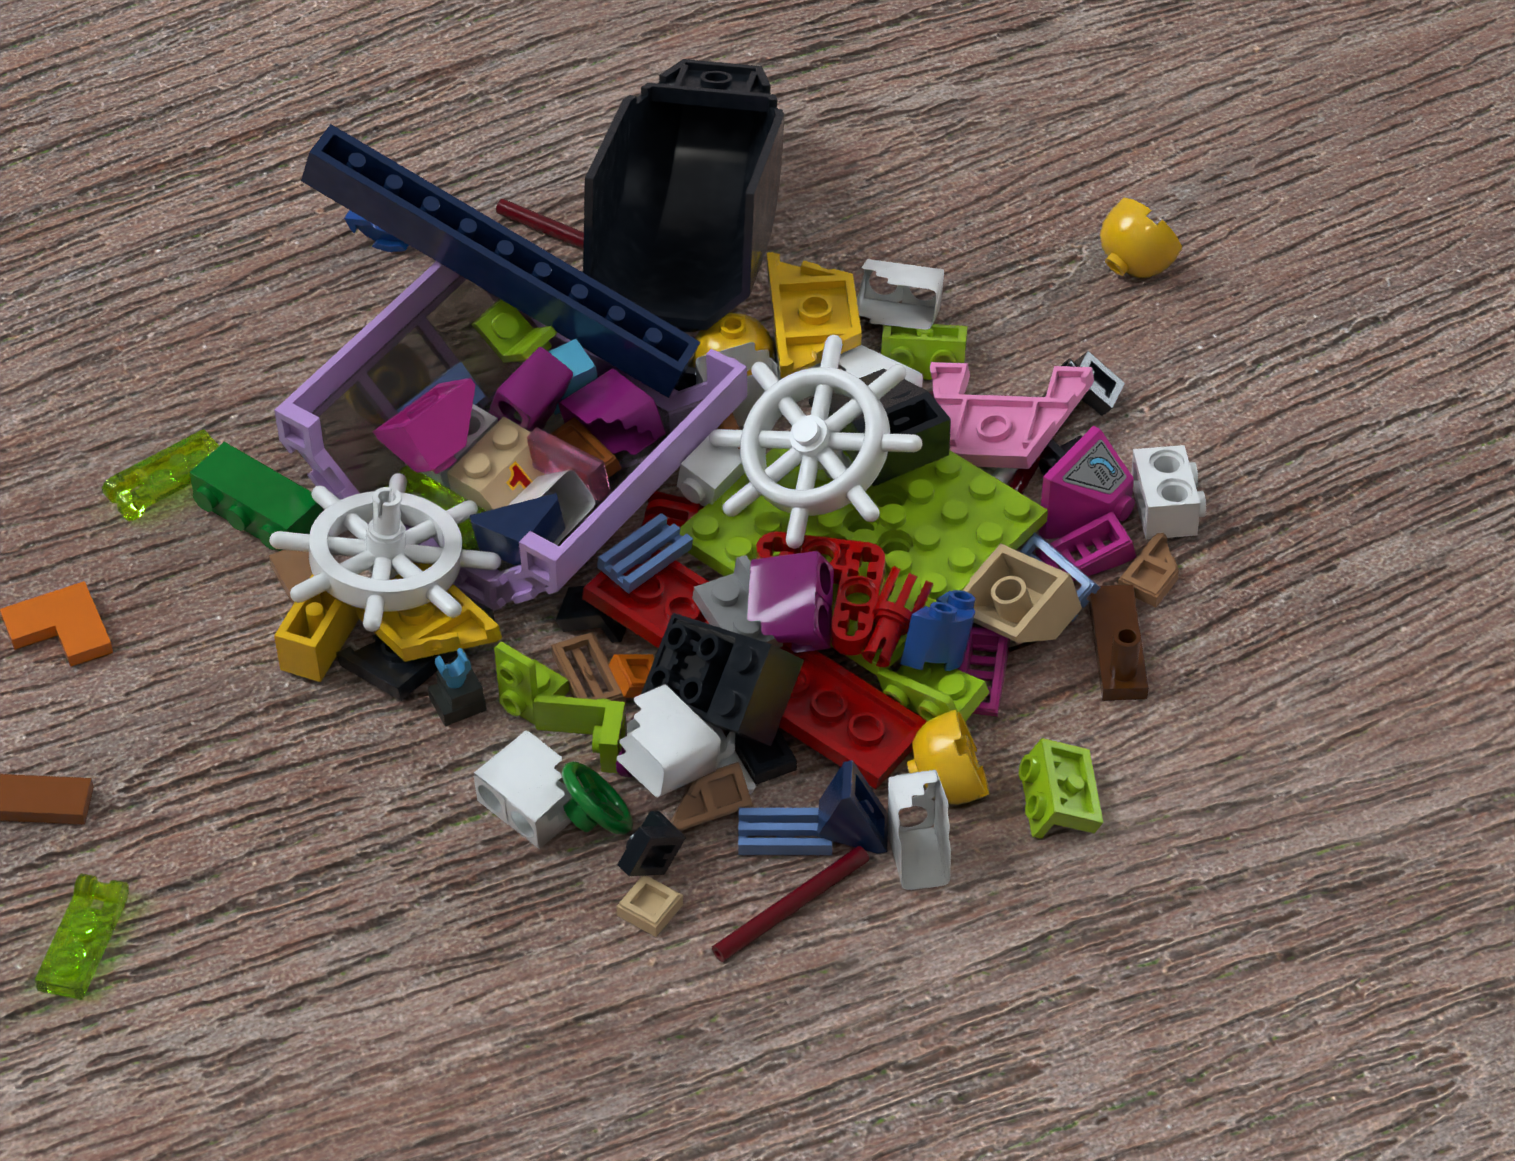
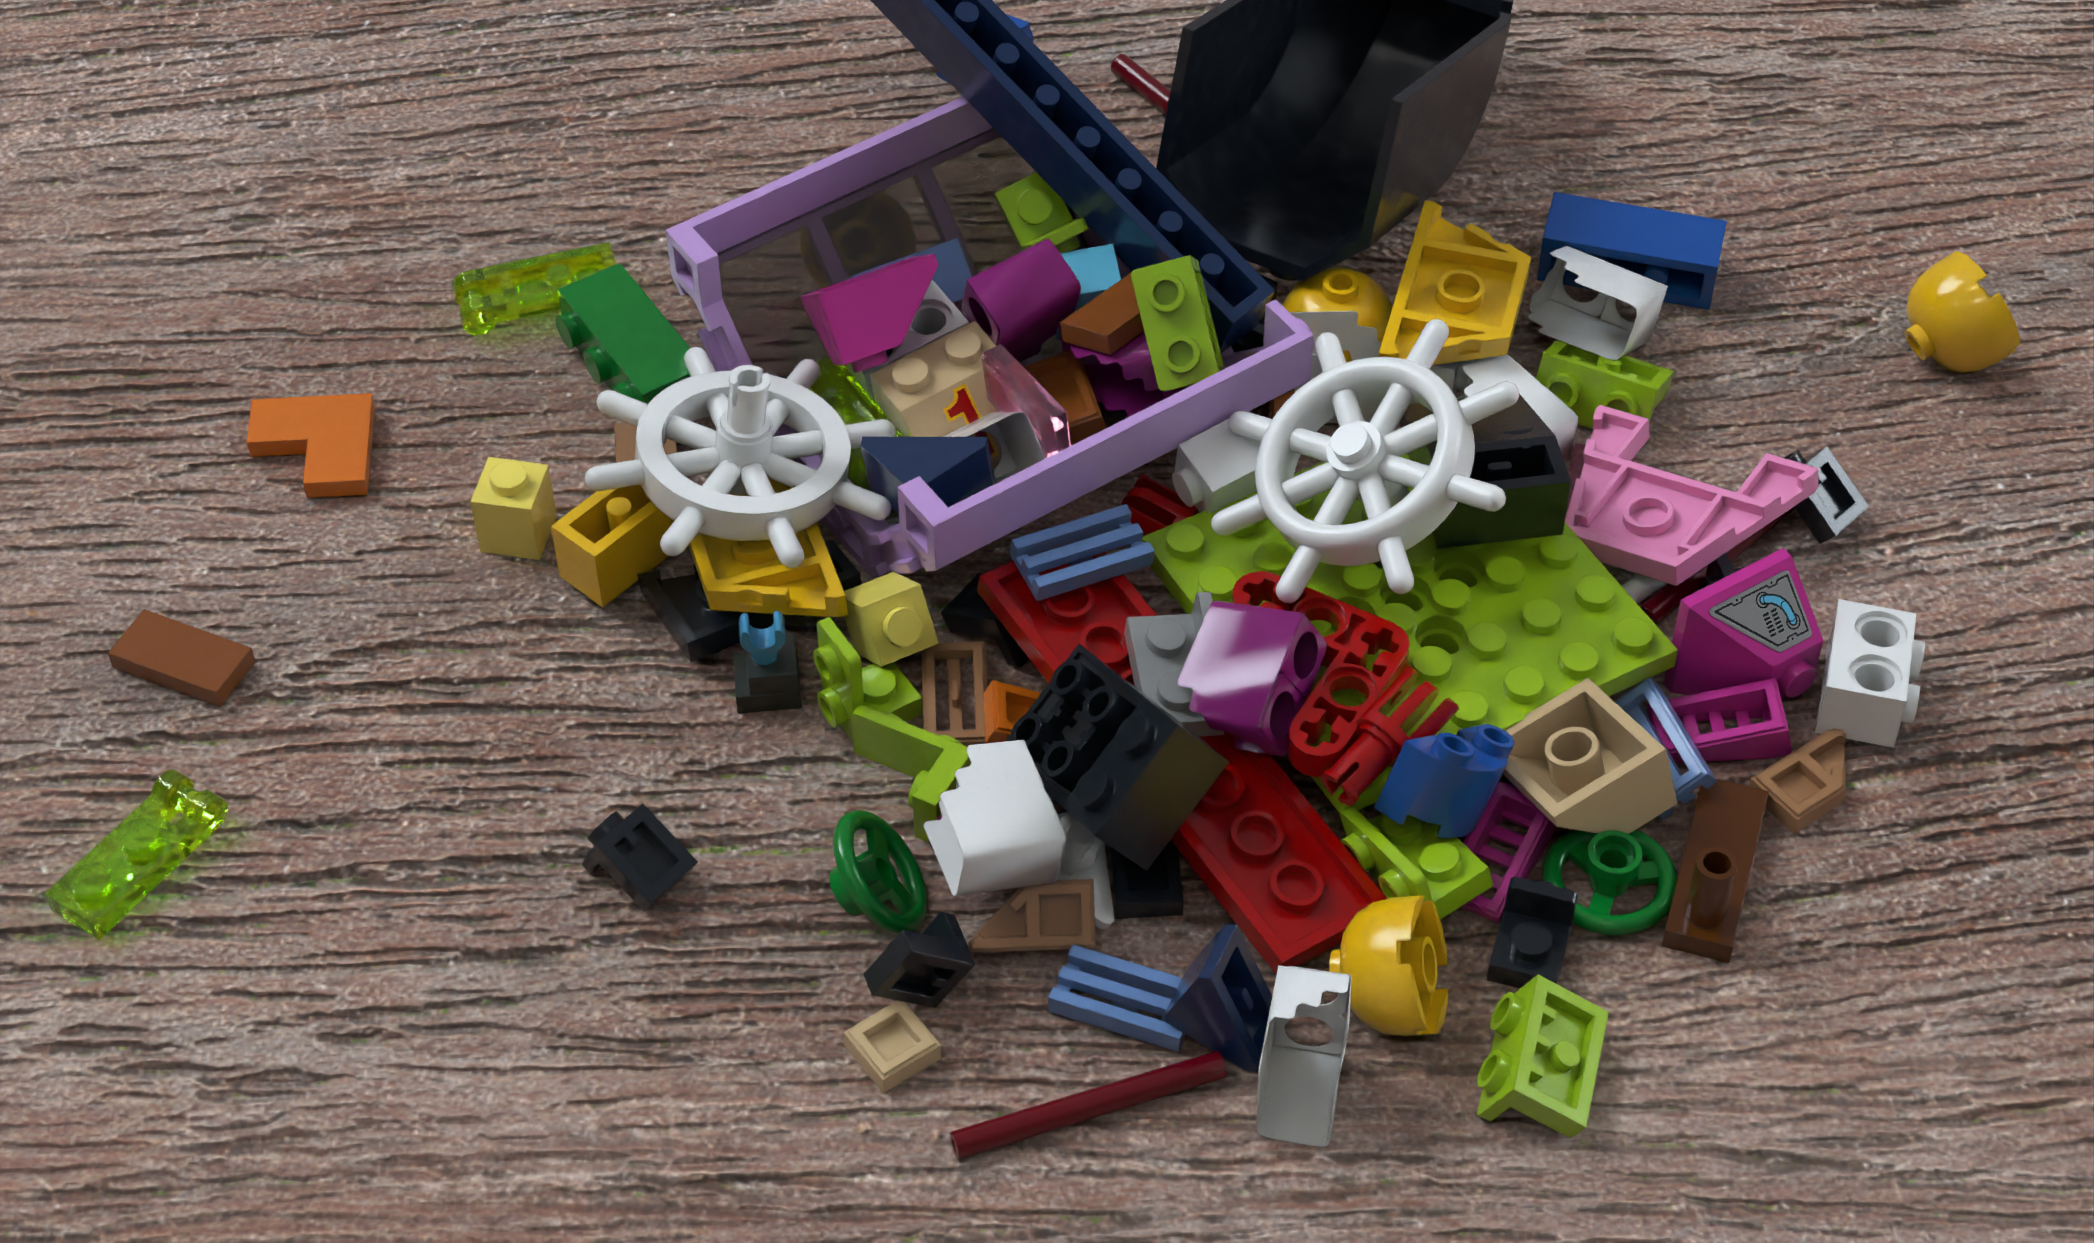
camera: 20 degrees right, 0 degrees up
white piece [474,731,572,849] -> none
none -> light yellow brick [470,457,557,560]
none -> black bracket [581,803,698,912]
none -> light yellow brick [844,571,939,667]
none -> dark orange tile [1060,268,1144,355]
none -> lime bracket [1131,255,1225,392]
none -> black bracket [1487,877,1578,989]
none -> blue brick [1537,192,1727,310]
none -> green piece [1542,829,1677,935]

